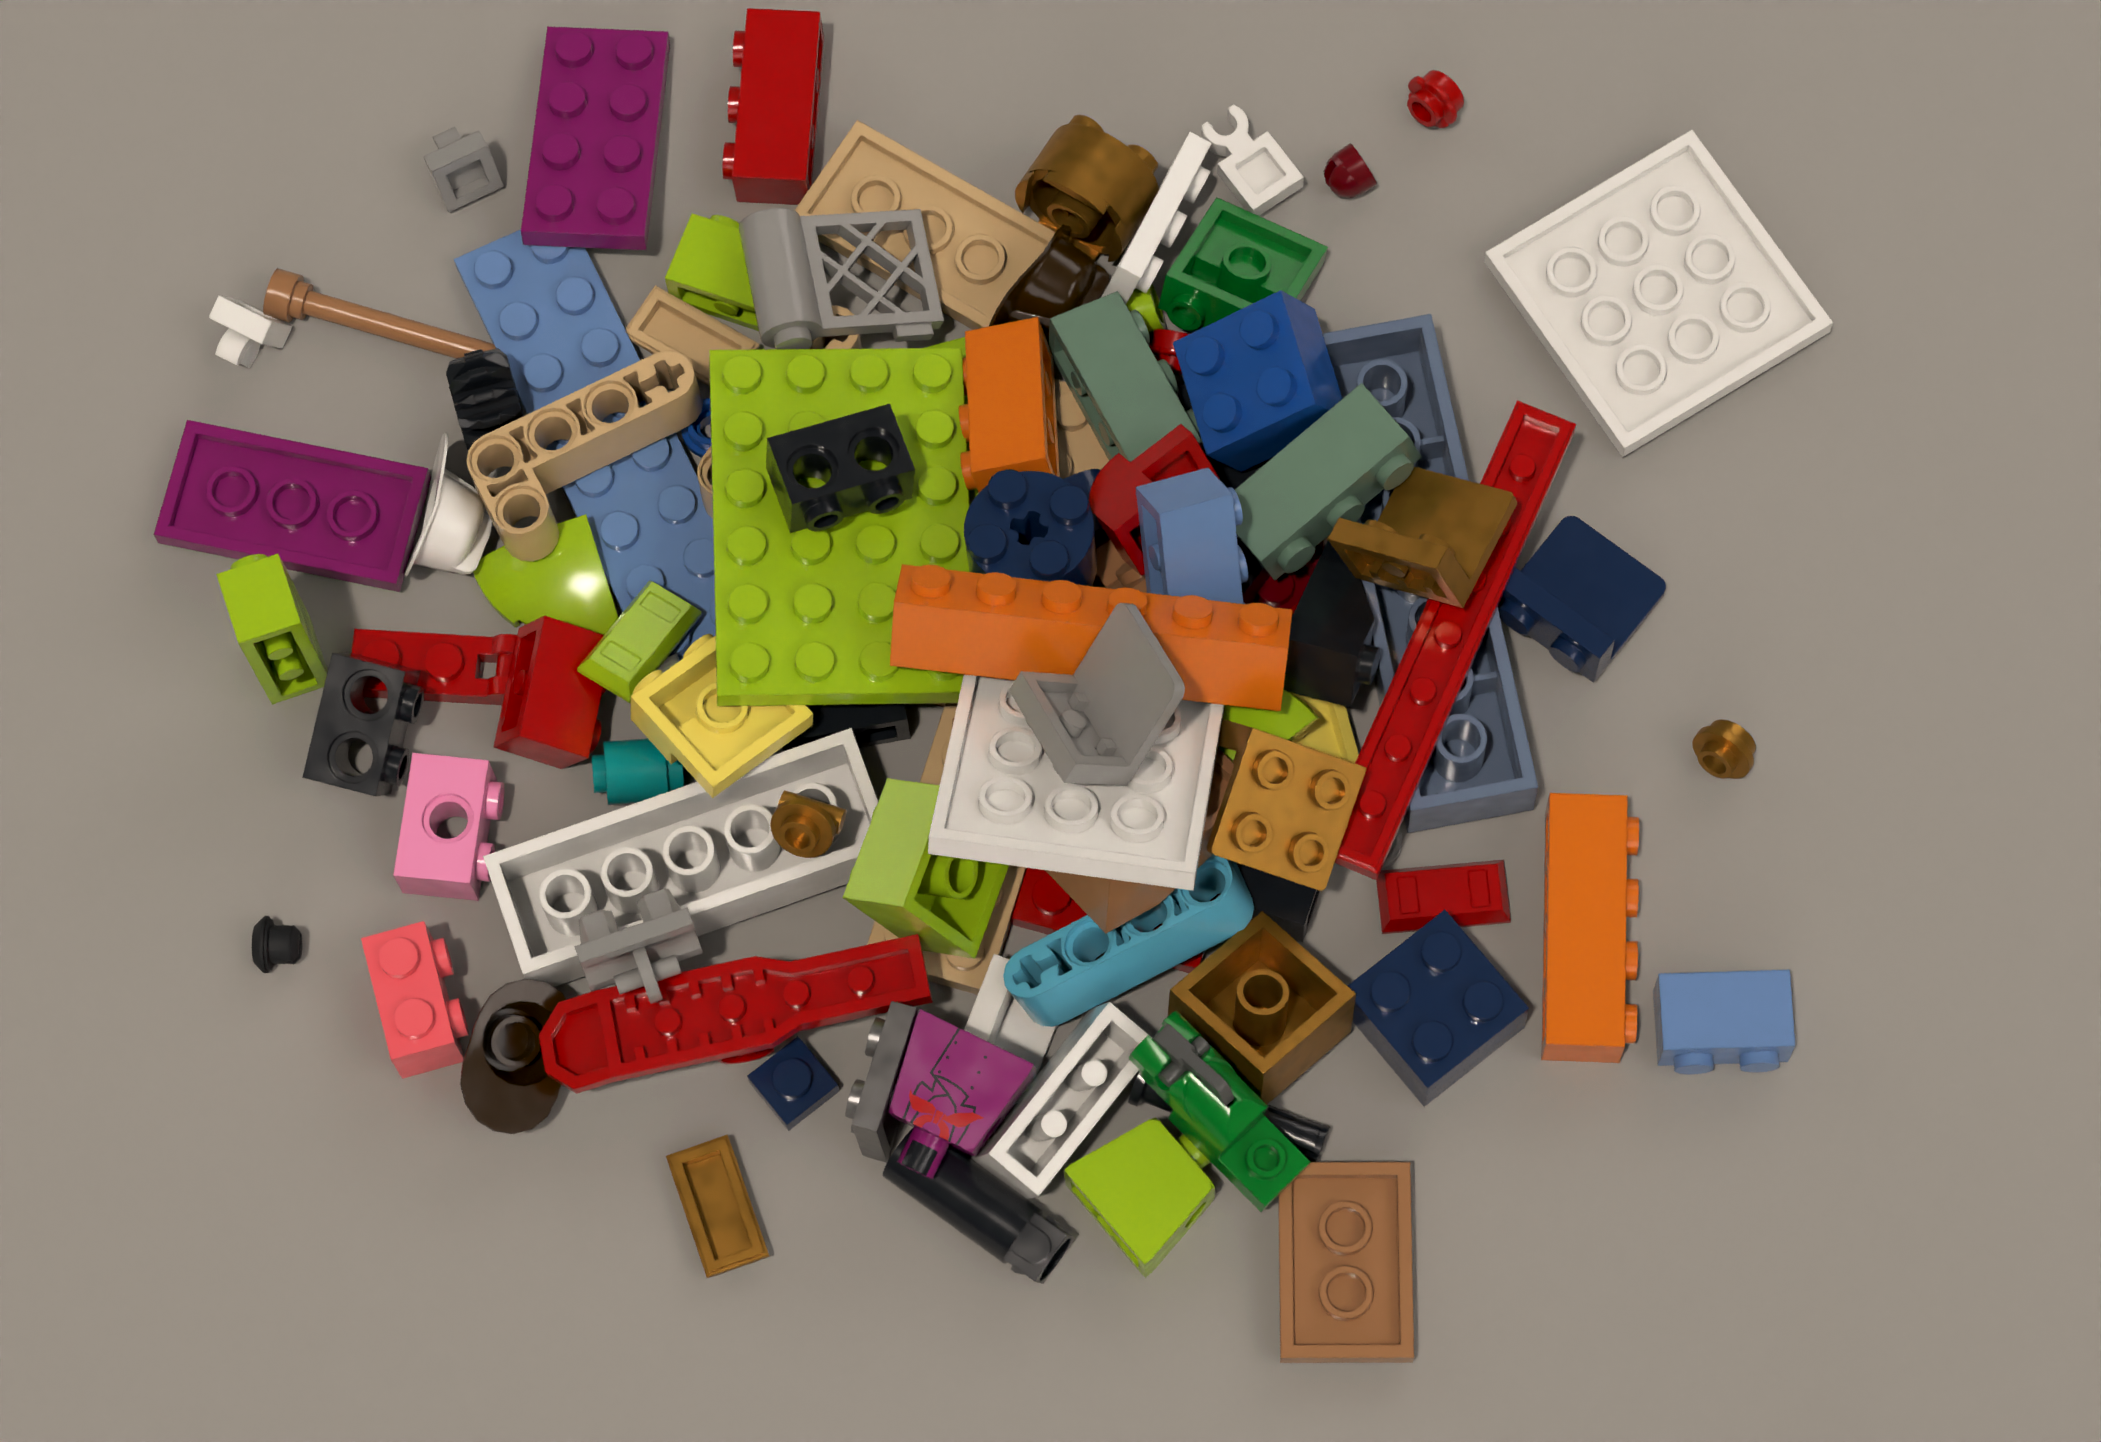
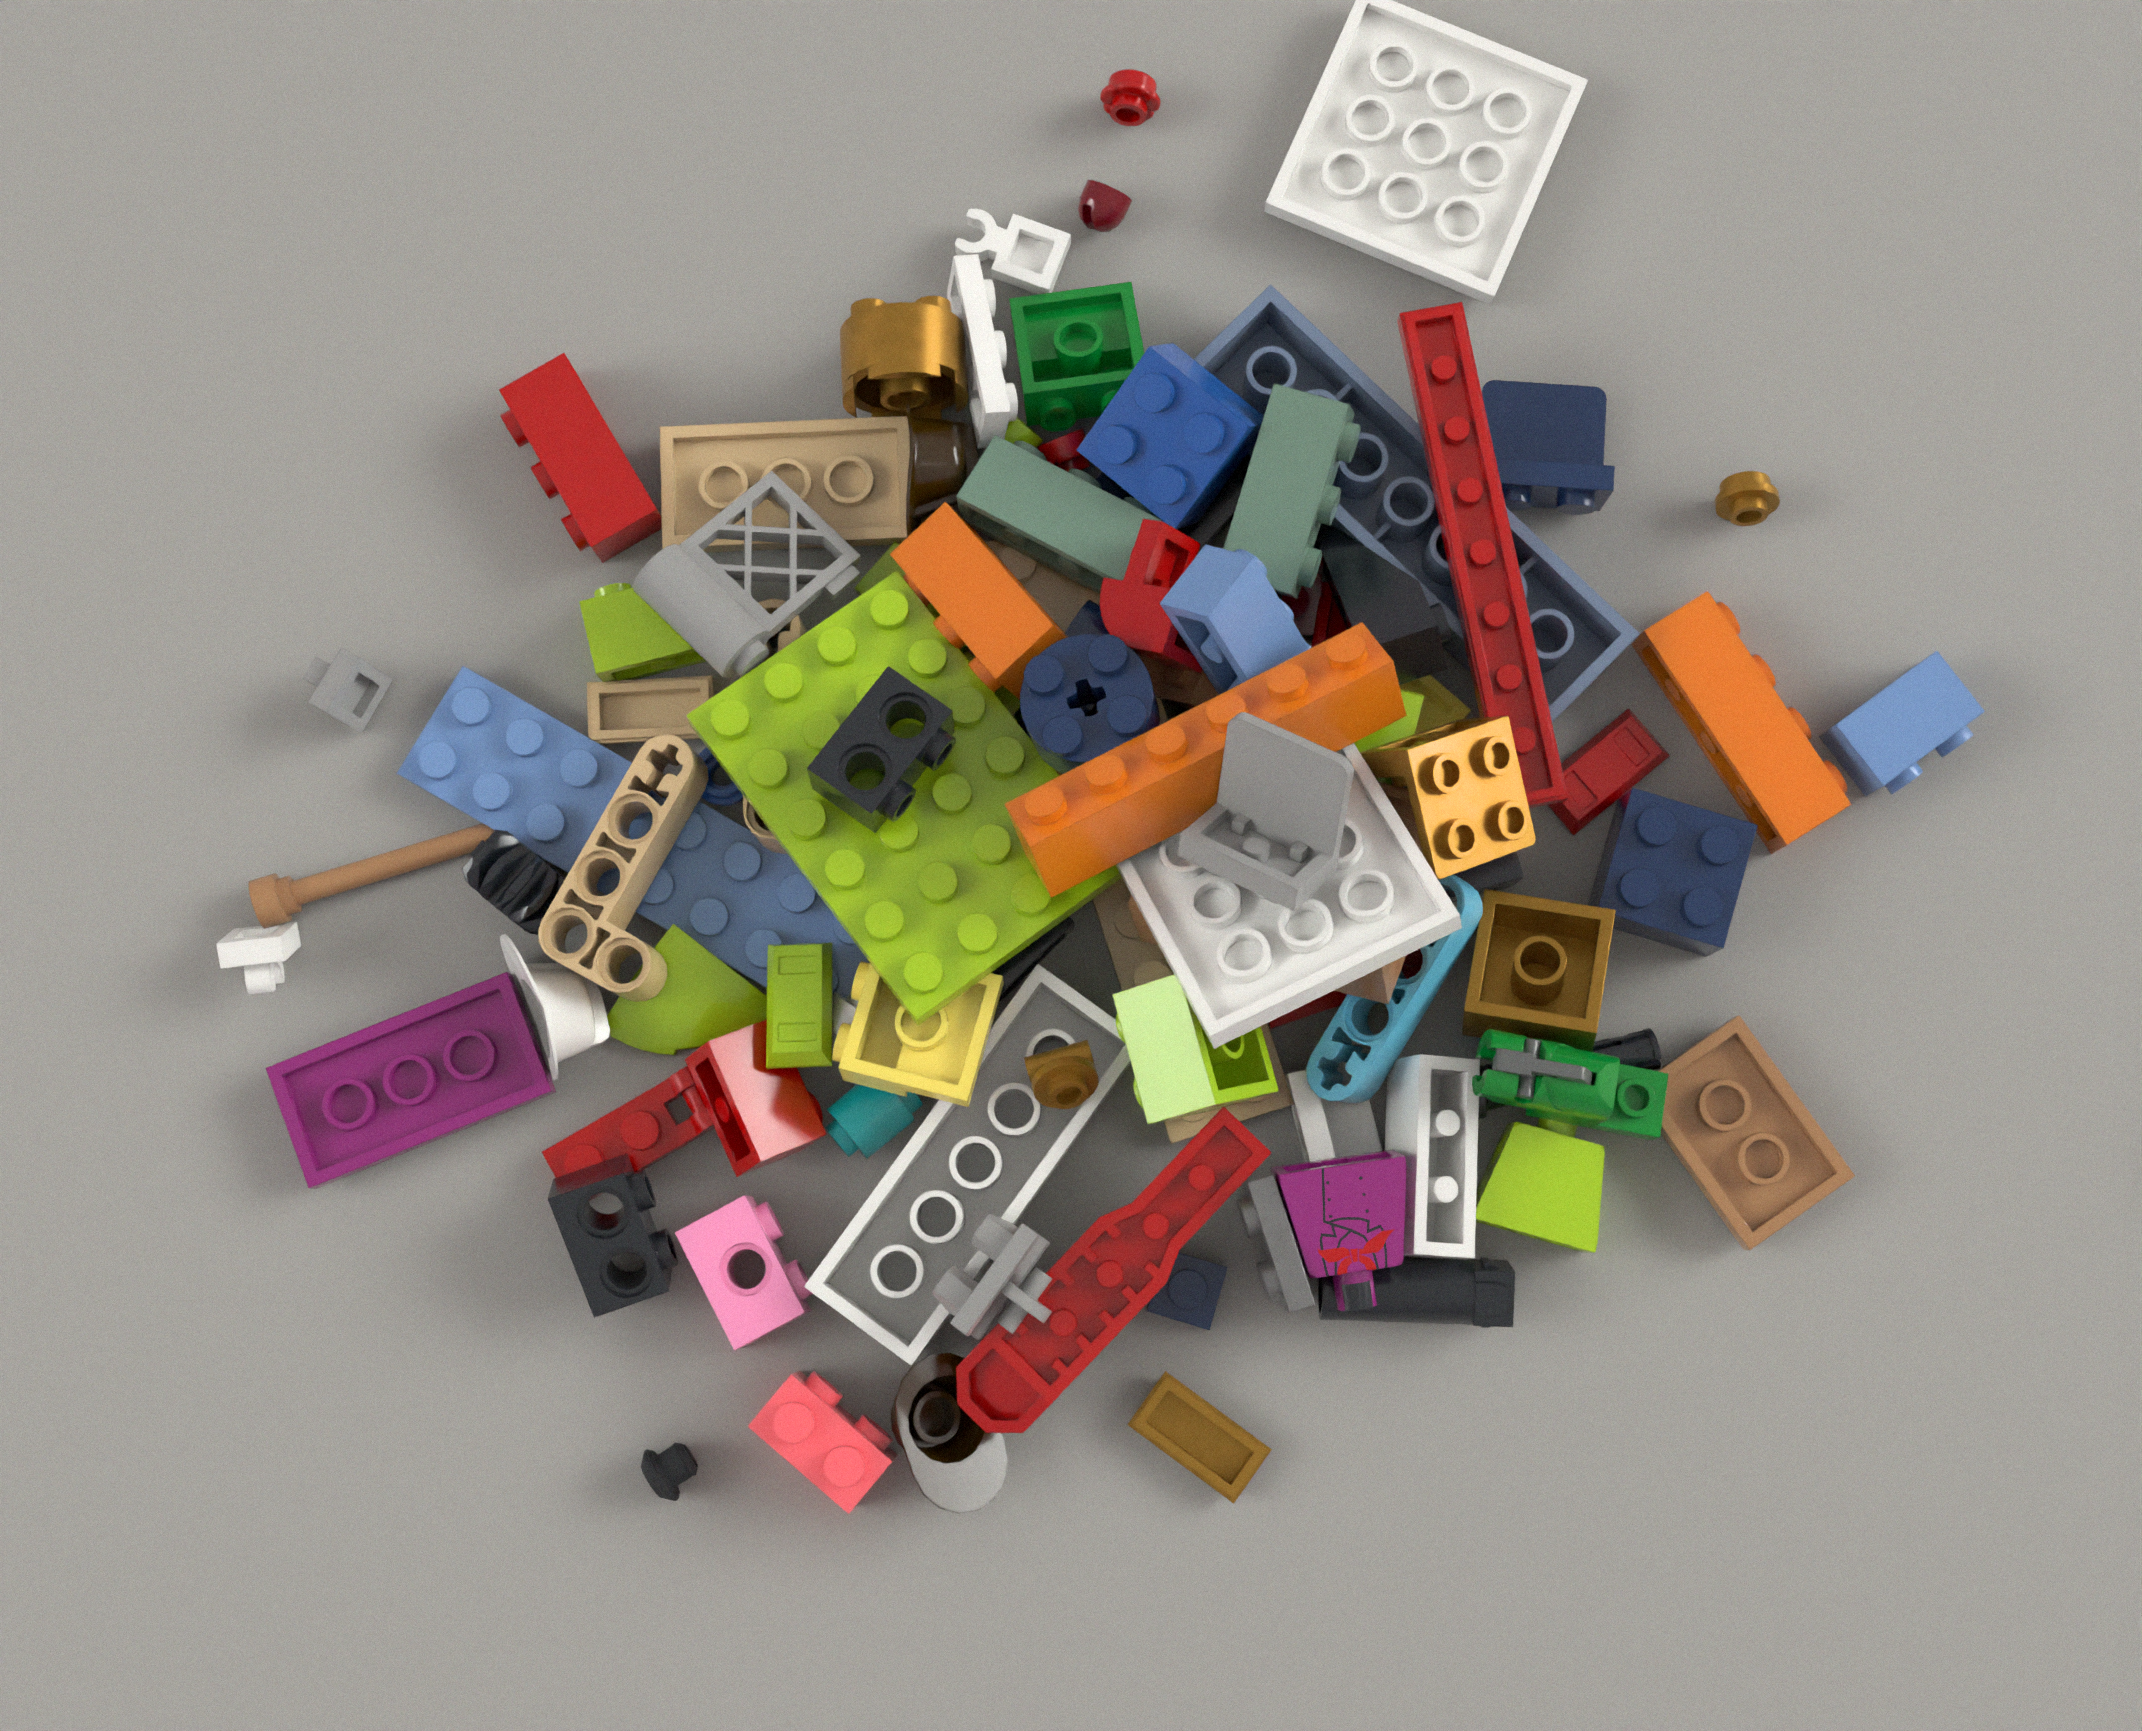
camera: 35 degrees left, 10 degrees up
lime brick [216,553,328,705] -> none
magenta plate [521,26,670,250] -> none
pearl gold bracket [1328,467,1517,608] -> none

